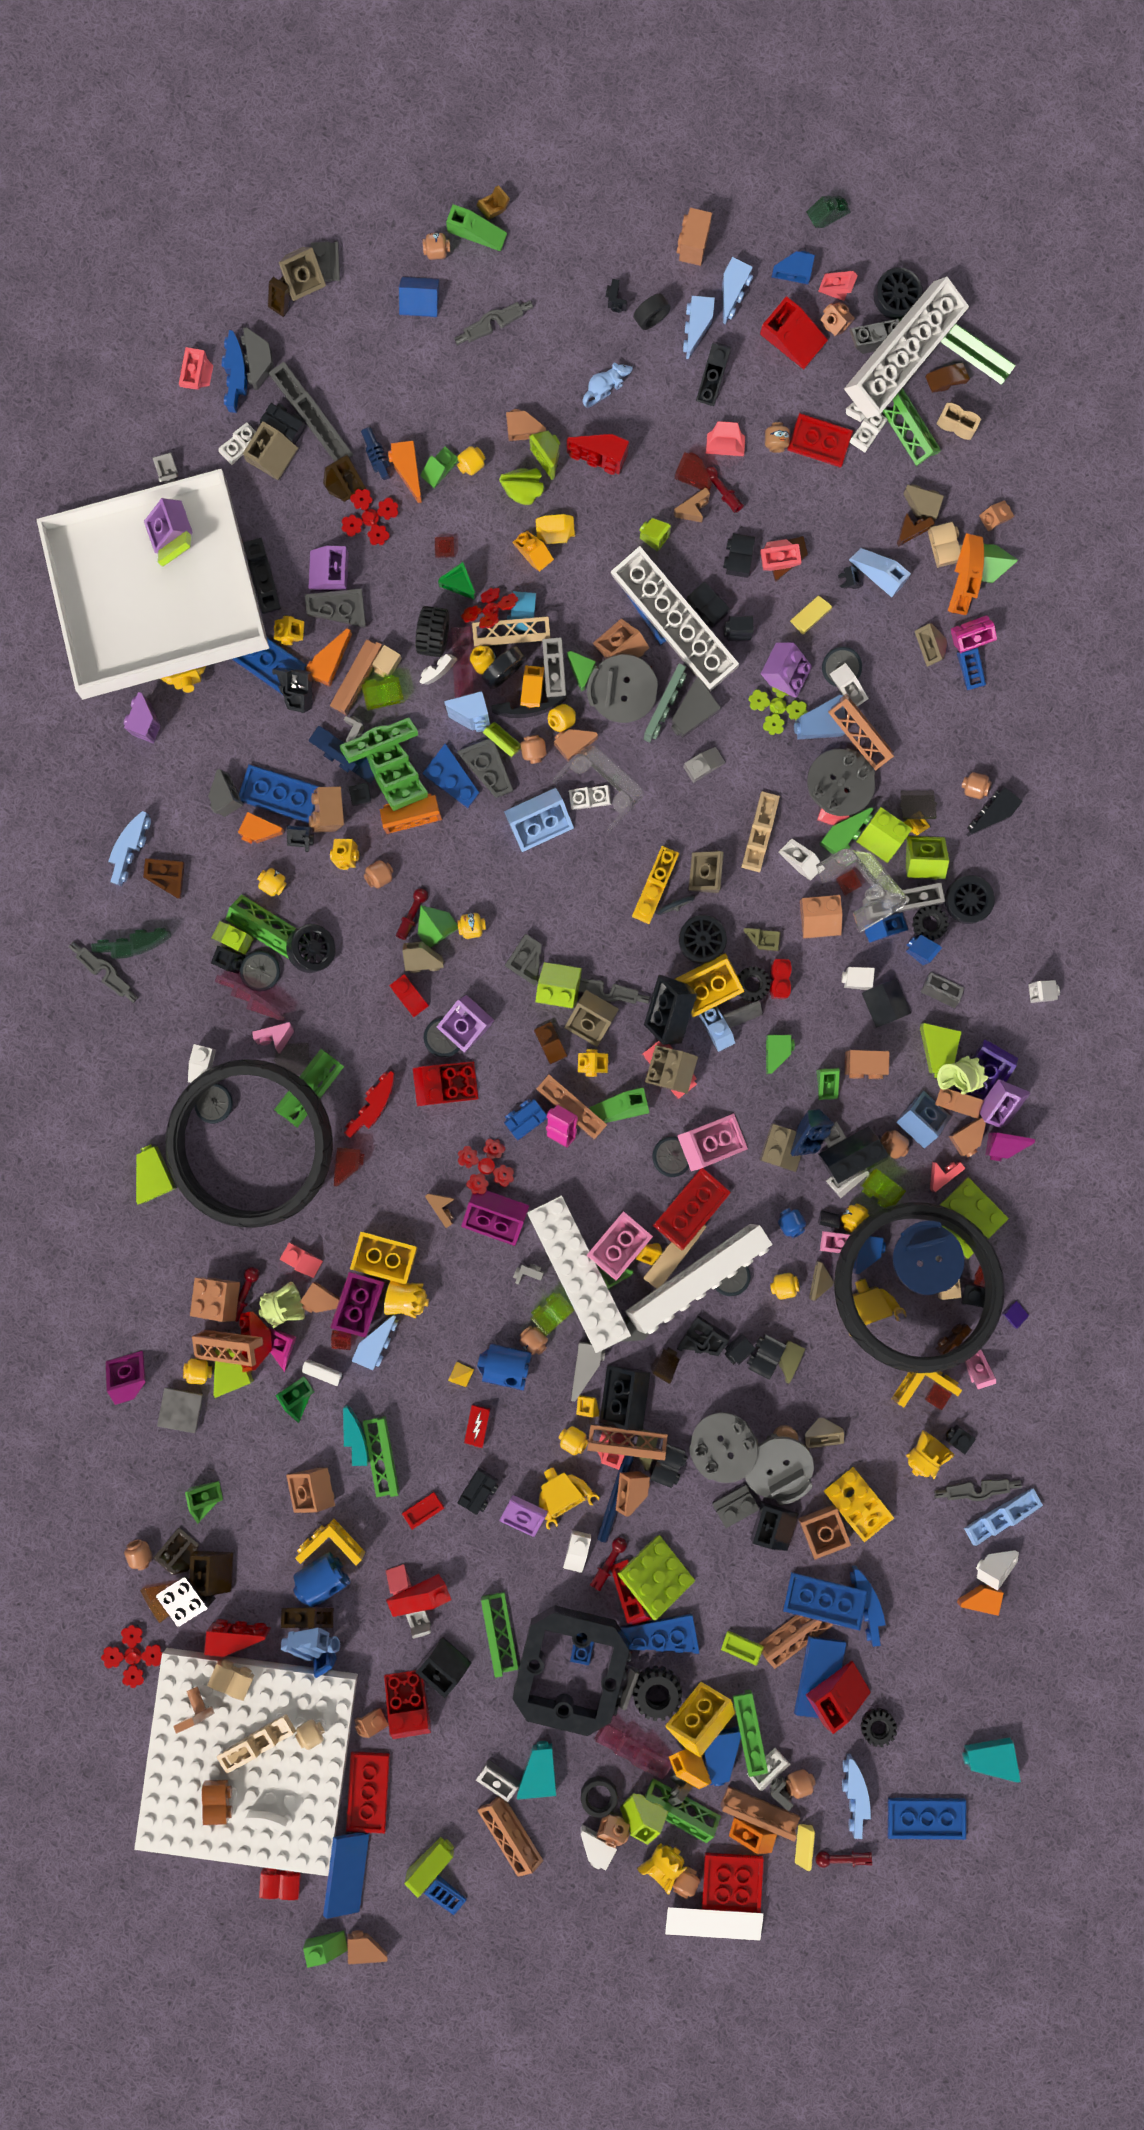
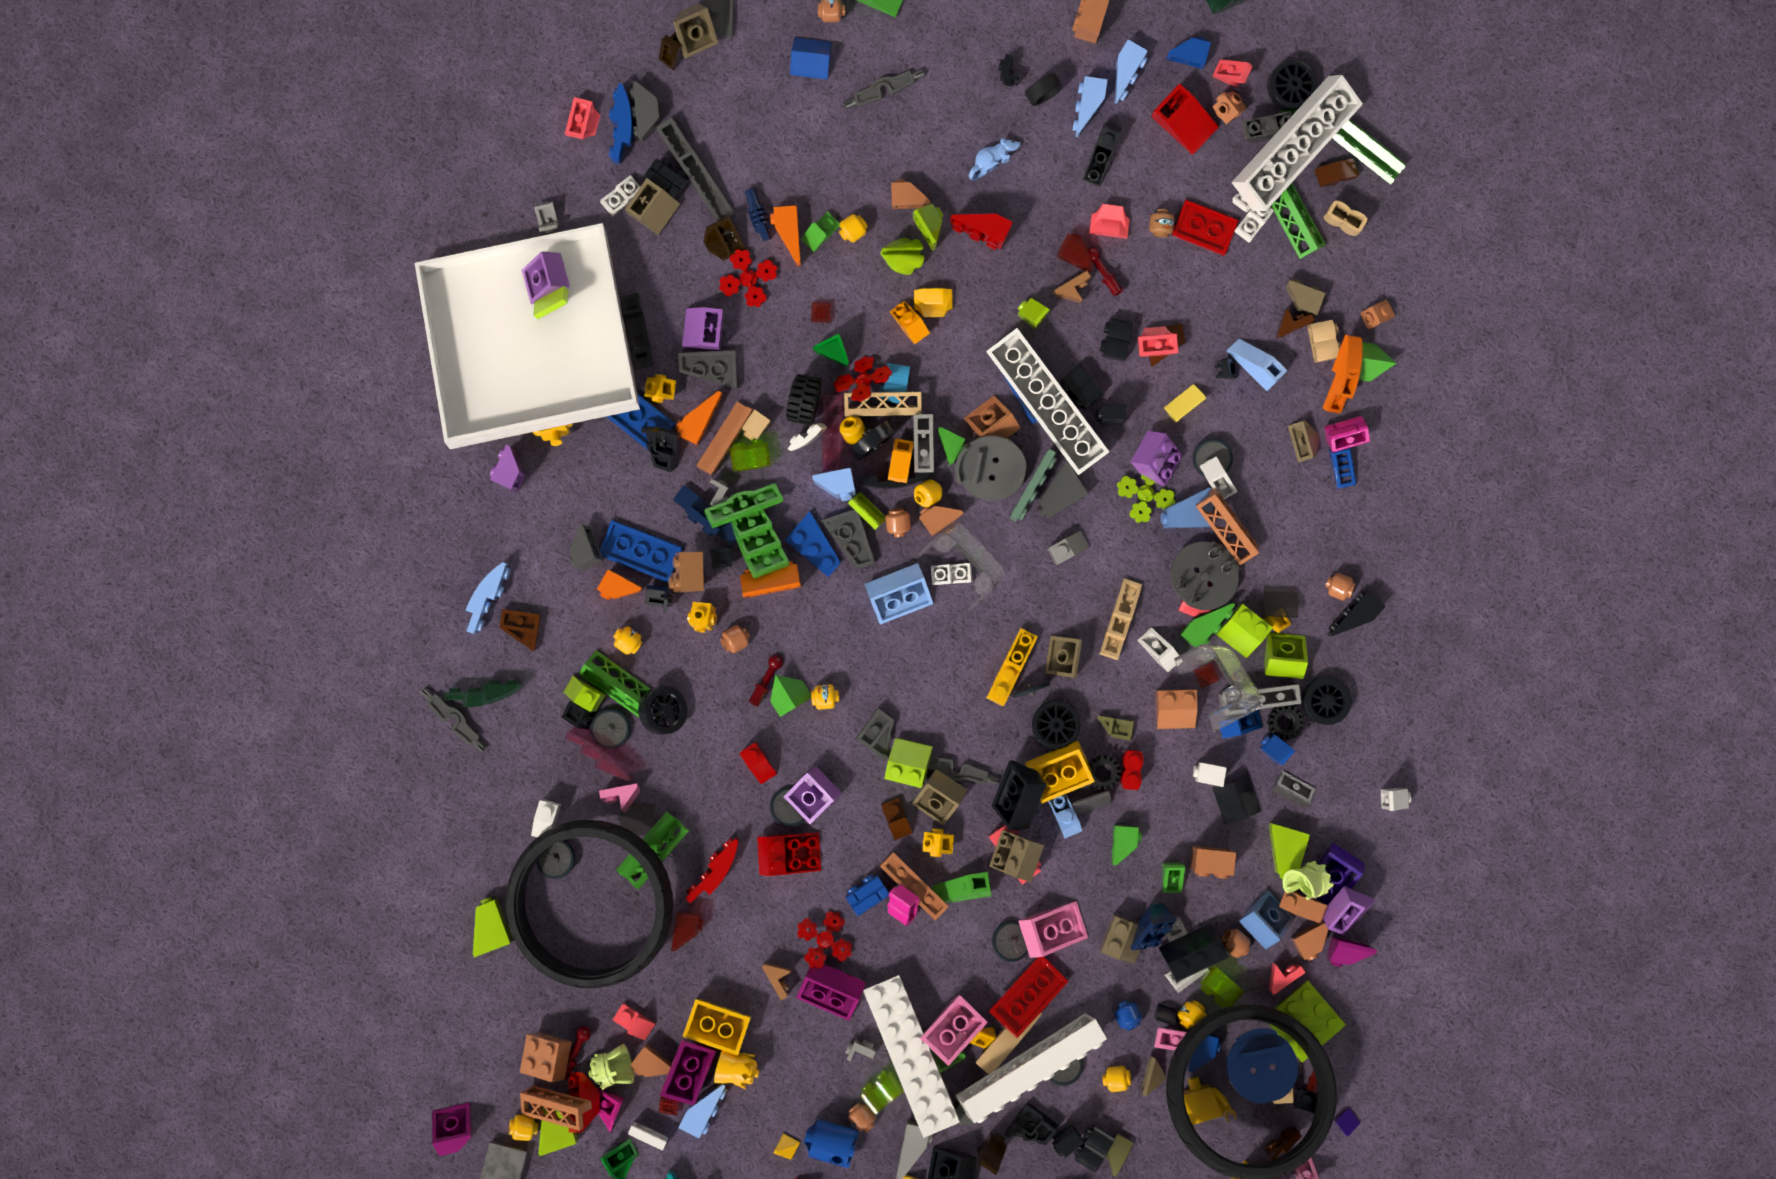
camera: 10 degrees right, 0 degrees up
dark tan slope [403,942,444,973] -> none

